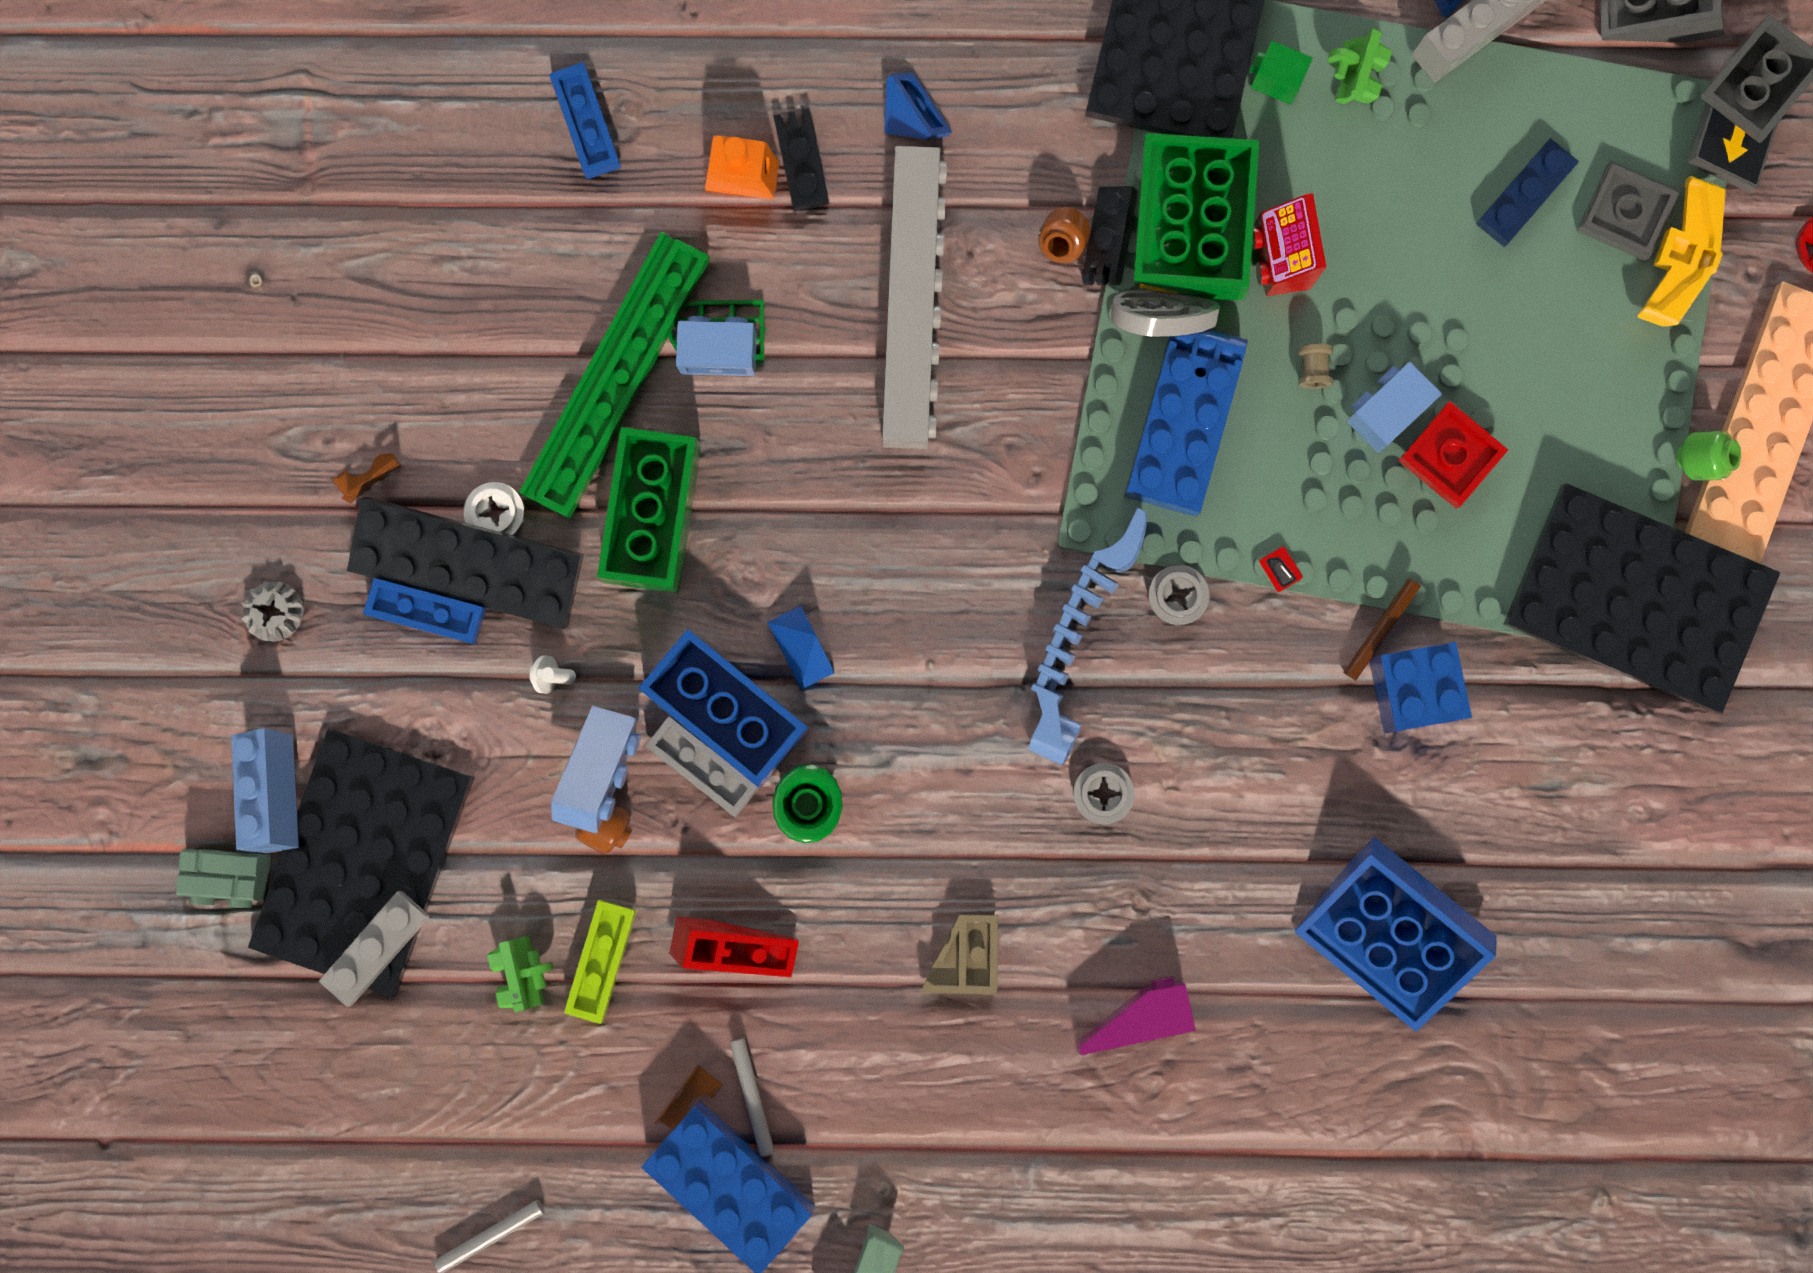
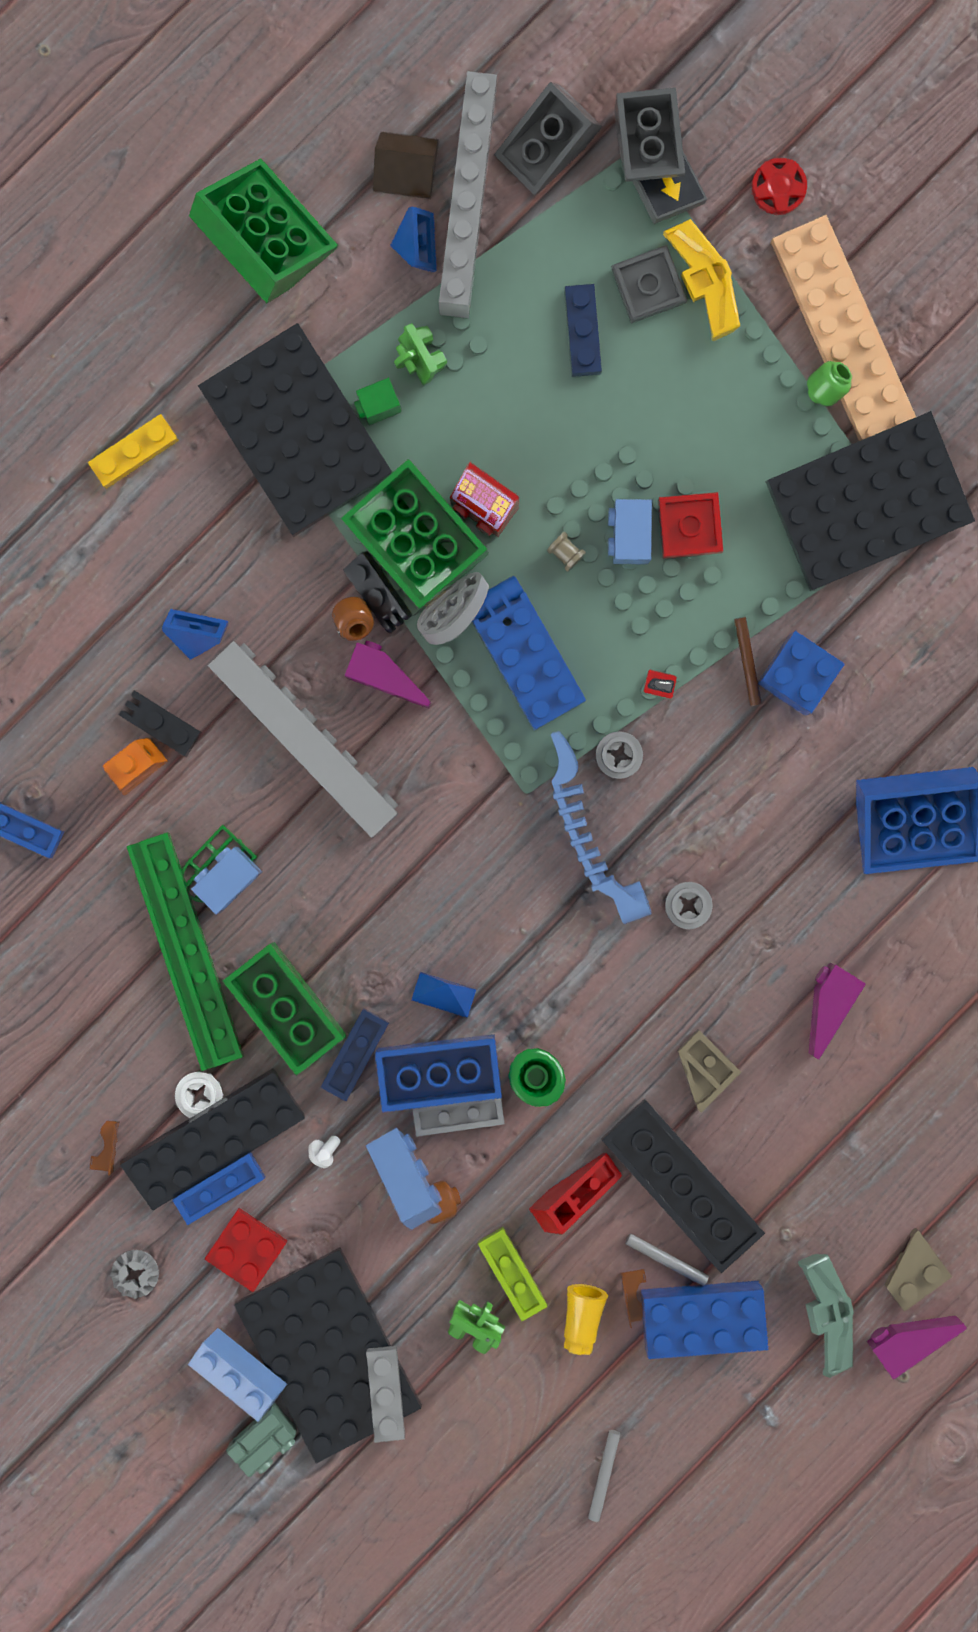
camera: 50 degrees left, 5 degrees up
none -> red plate [204,1208,288,1292]
none -> dark blue plate [320,1008,390,1101]
none -> magenta slope [345,640,431,709]
none -> yellow plant [564,1284,608,1355]
none -> black plate [601,1099,765,1273]

